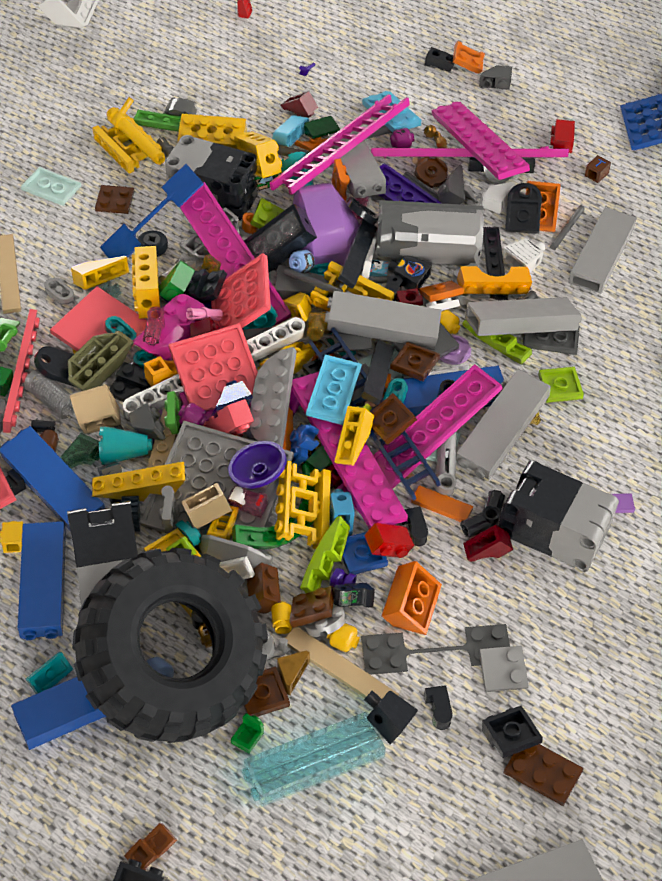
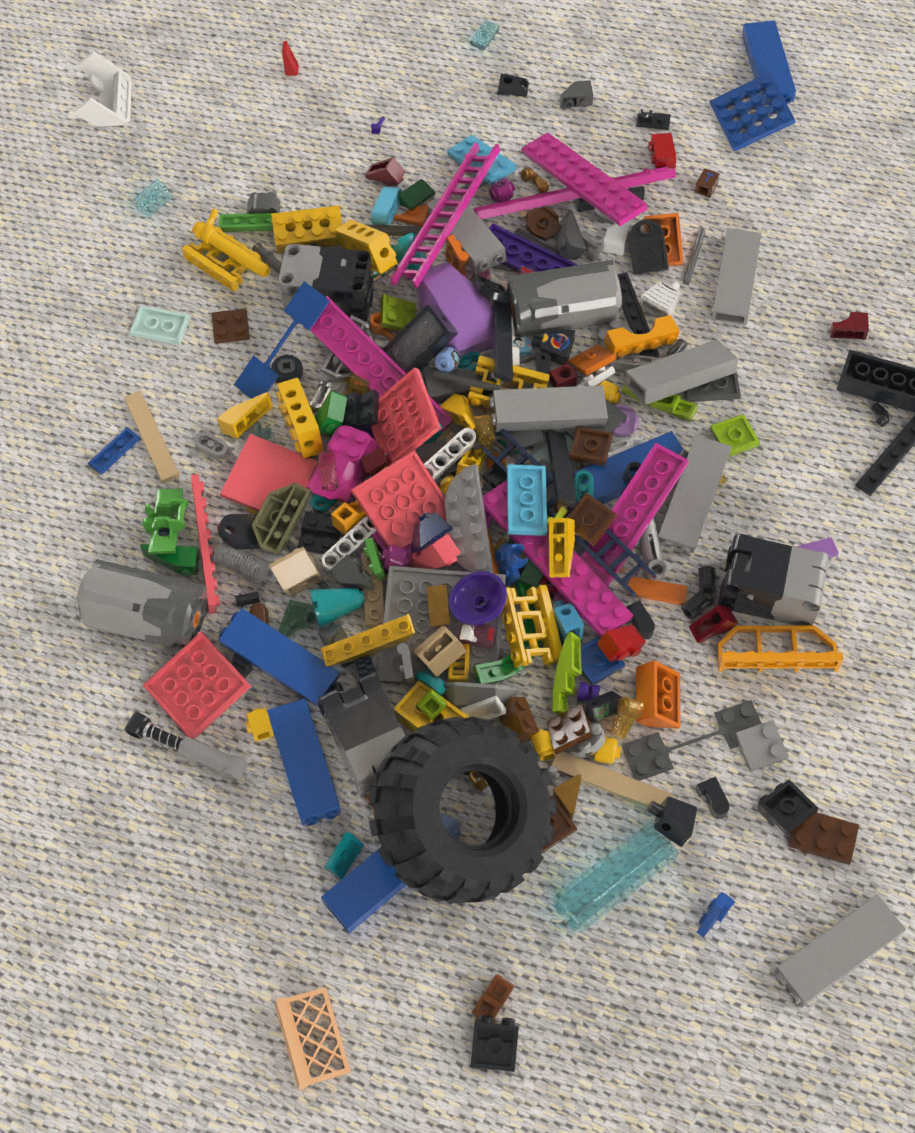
camera: 10 degrees left, 10 degrees up
teal plate [105,316,136,340] -> none
bright pink pin [186,307,223,321] -> none
green bracket [231,713,264,754] -> none
orange plate [453,41,485,74] -> none
none -> clear light blue hinge [133,179,173,218]
none -> pearl gold slope [427,585,450,626]
none -> clear light blue plate [470,20,499,50]
none -> clear yellow piece [609,696,645,739]
none -> black plate [636,109,671,130]
none -> blue plate [696,892,735,938]
none -> light orange plate [717,625,843,672]

